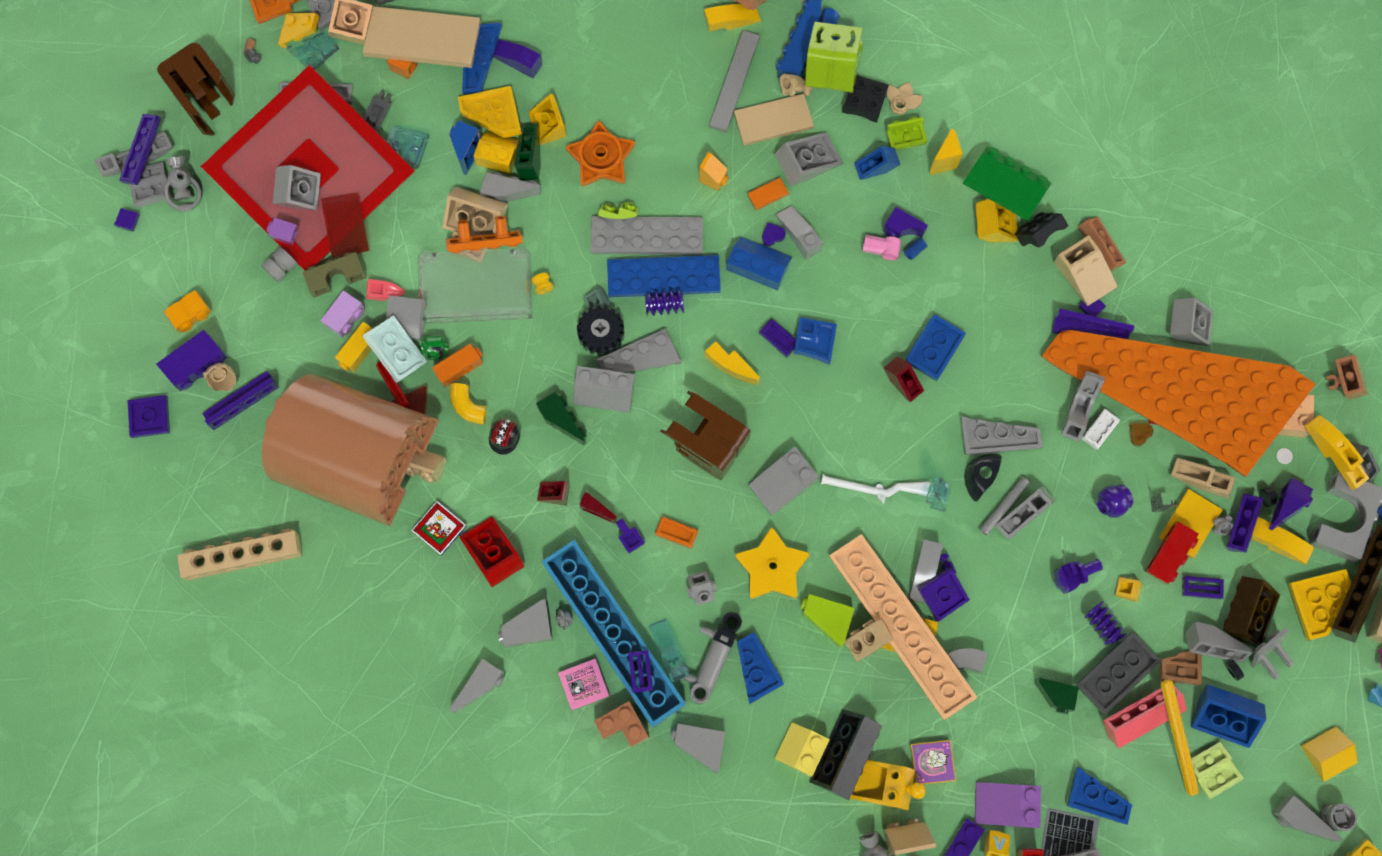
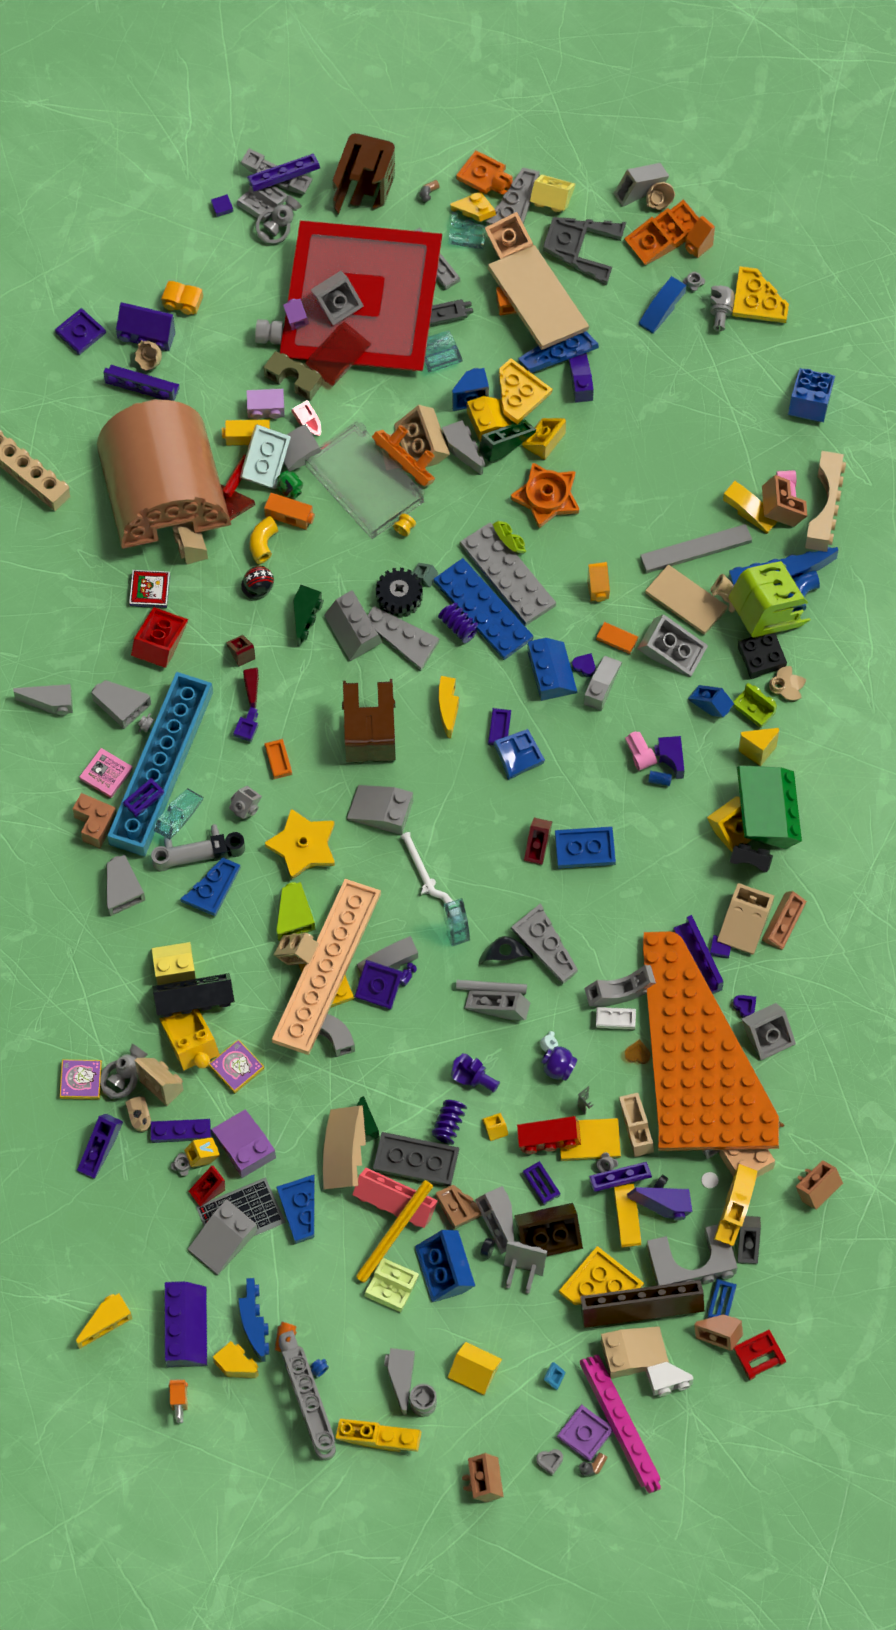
camera: 55 degrees right, 10 degrees down
none -> tan slope [323,1106,366,1189]
none -> light aqua piece [540,1031,558,1052]
none -> dark purple tile [733,995,756,1018]

